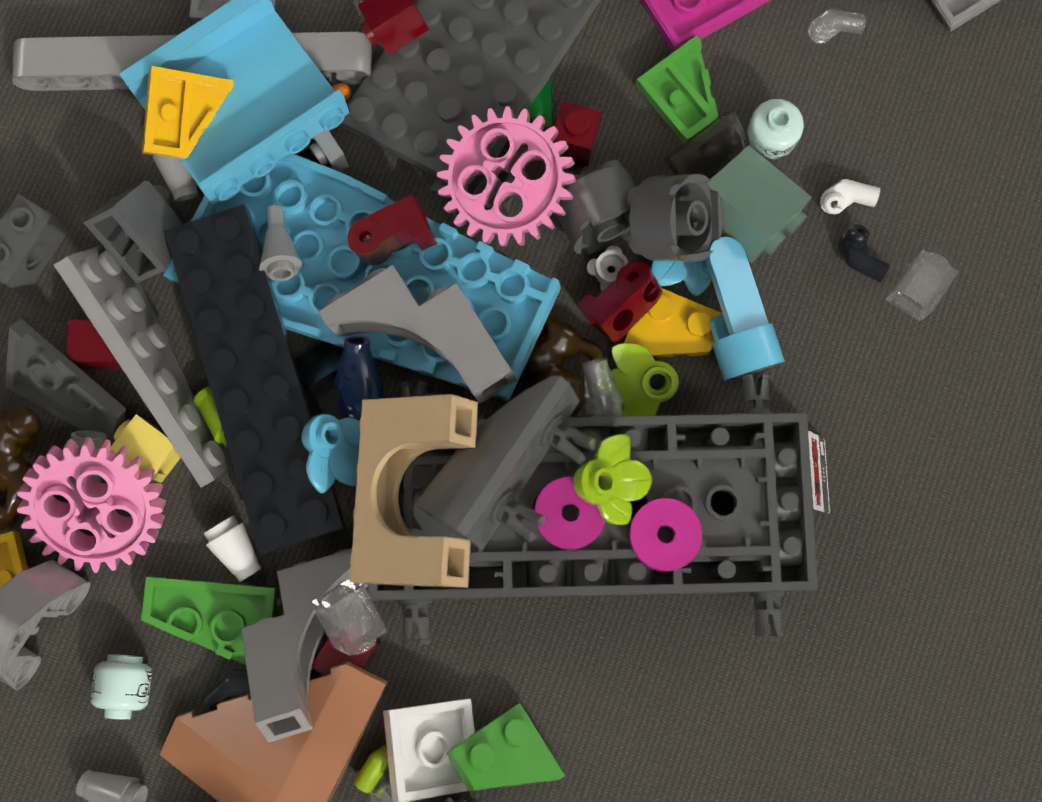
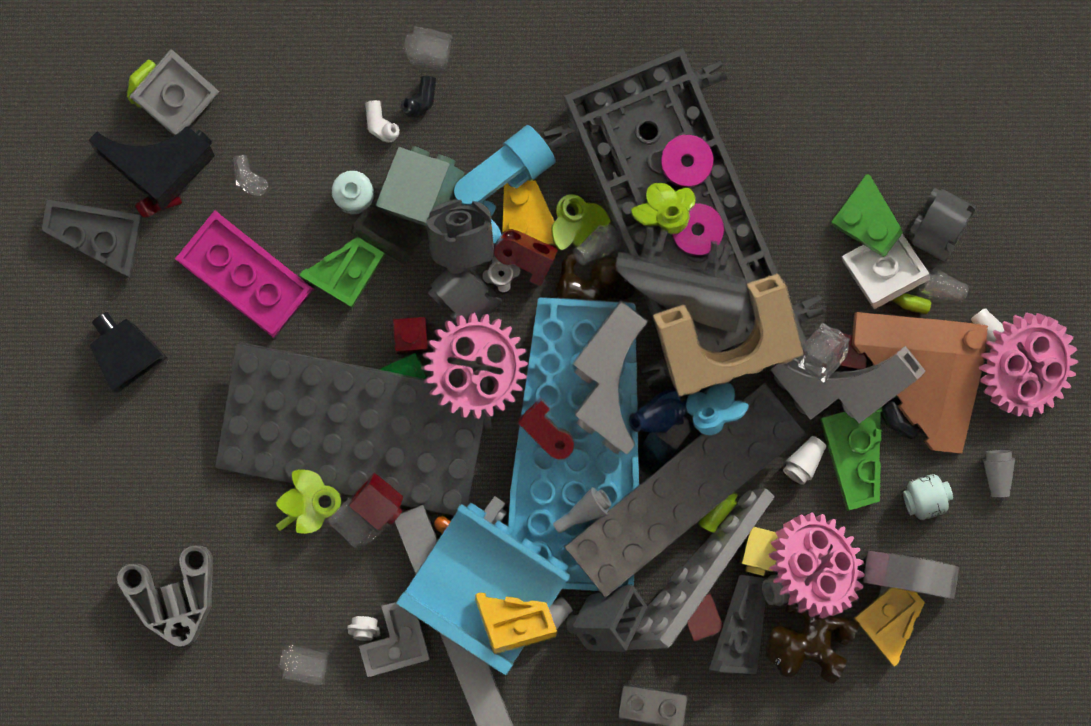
camera: 110 degrees left, 5 degrees up
sticker [808,431,830,513] -> none

